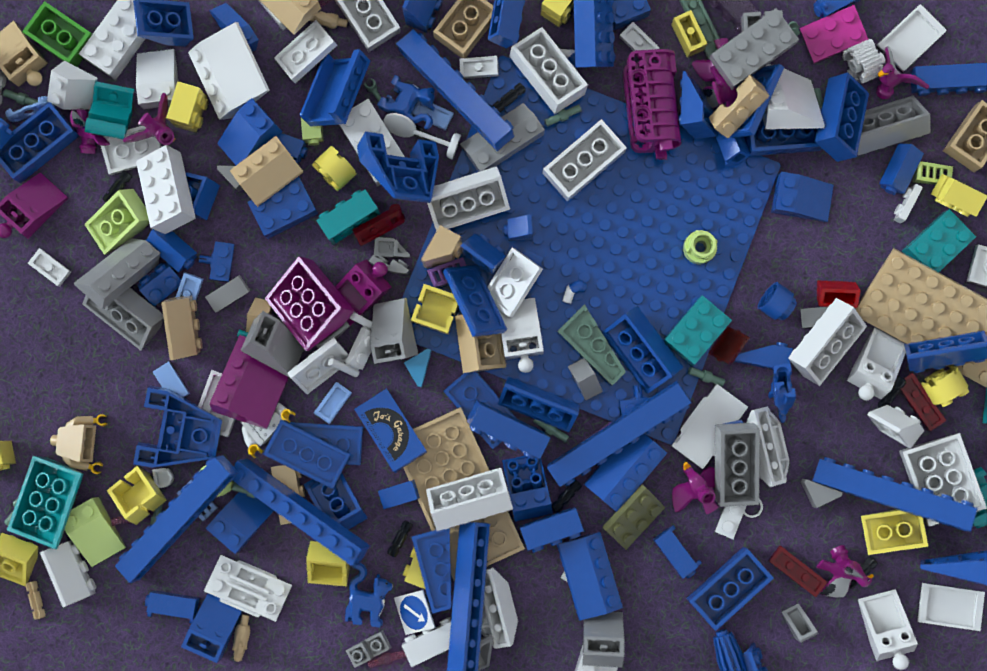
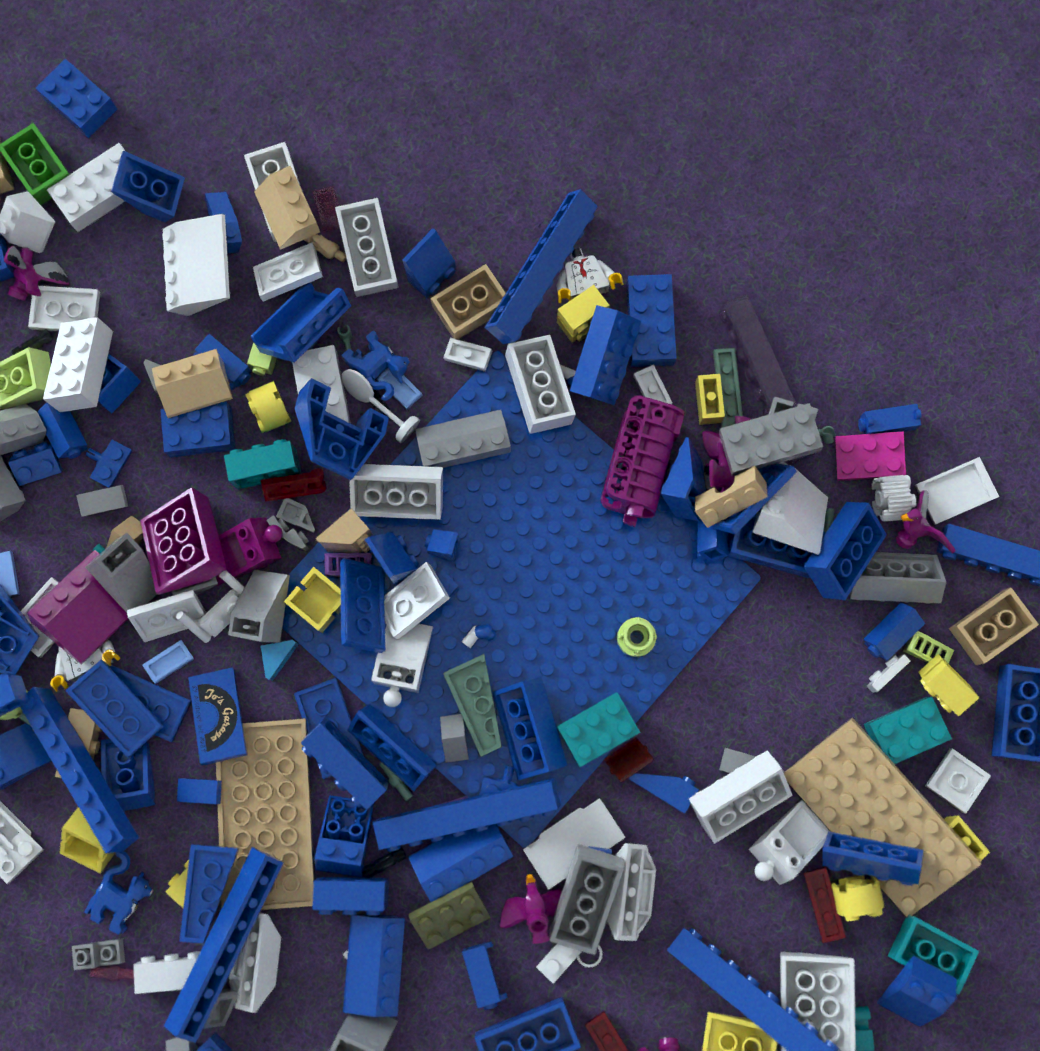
camera: 20 degrees right, 5 degrees down
teal piece [85,81,134,140] -> none
magenta animal [123,93,175,145] -> none
white slope [136,49,178,109] -> none
tan slope [161,295,203,360] -> none
light yellow piece [166,81,209,133] -> none
light blue plate [176,272,204,300] -> none
blue slope [217,98,283,165] -> none
black axle [387,521,413,557] -> none
piece [394,590,436,635] -> none
blue brick [396,29,515,151] -> none
white brick [426,468,513,531] -> none
tan slope [455,314,506,373] -> none
black axle [493,83,526,112] -> none
white brick [543,119,627,202] -> none
sand green bar [544,104,582,127] -> none
sand green bar [688,367,725,386] -> none
blue piece [758,282,797,320] -> none
blue animal [768,363,796,423] -> none
blue slope [771,172,834,222] -> none
light grey slope [801,479,843,508] -> none
red brick [817,280,861,308] -> none
white slope [868,405,924,449] -> none
black axle [878,376,906,408] -> none

